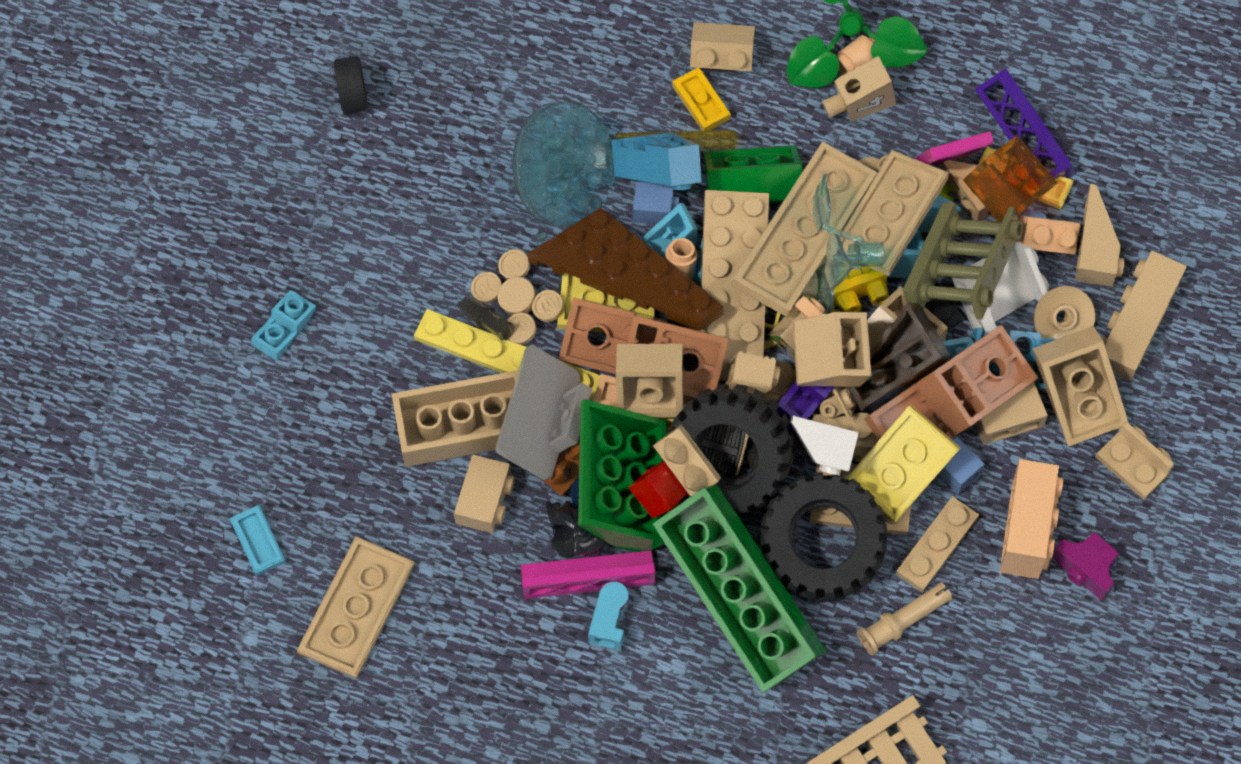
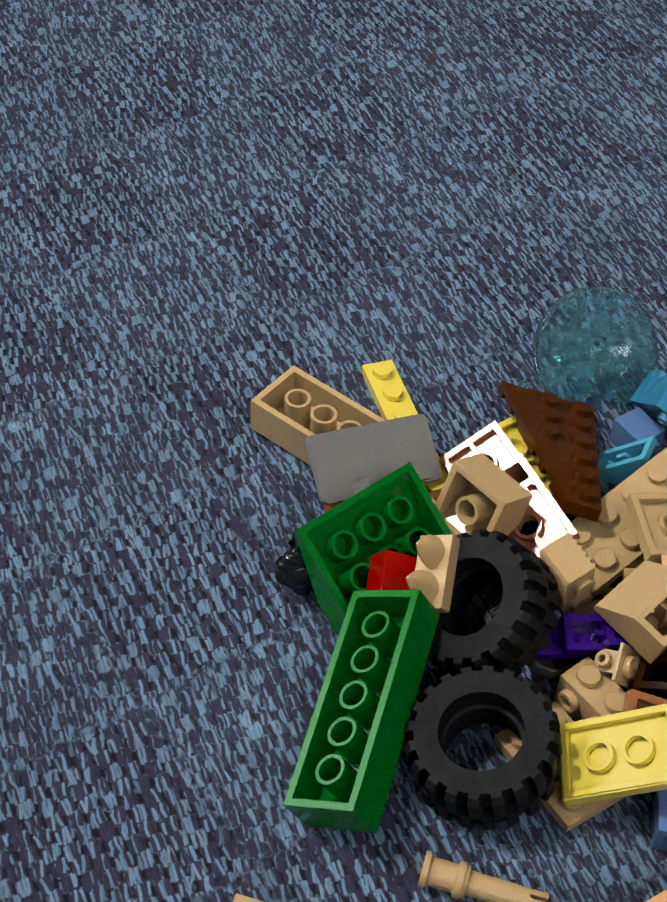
camera: 45 degrees right, 20 degrees down
medium azure tile [229,505,286,576] -> none
medium azure slope [251,290,316,361] -> none
tan tile [297,536,415,679] -> none
black tyre [334,56,368,114] -> none
tan brick [454,454,515,533] -> none
clear smoke axle [458,296,515,341] -> none
tan piece [471,249,564,345] -> none
dark pink fence [521,551,655,599] -> none
medium azure leg [588,582,629,650] -> none
light nougat brick [665,238,697,280] -> none
white slope [790,416,859,476] -> none
tan plate [896,496,979,593] -> none

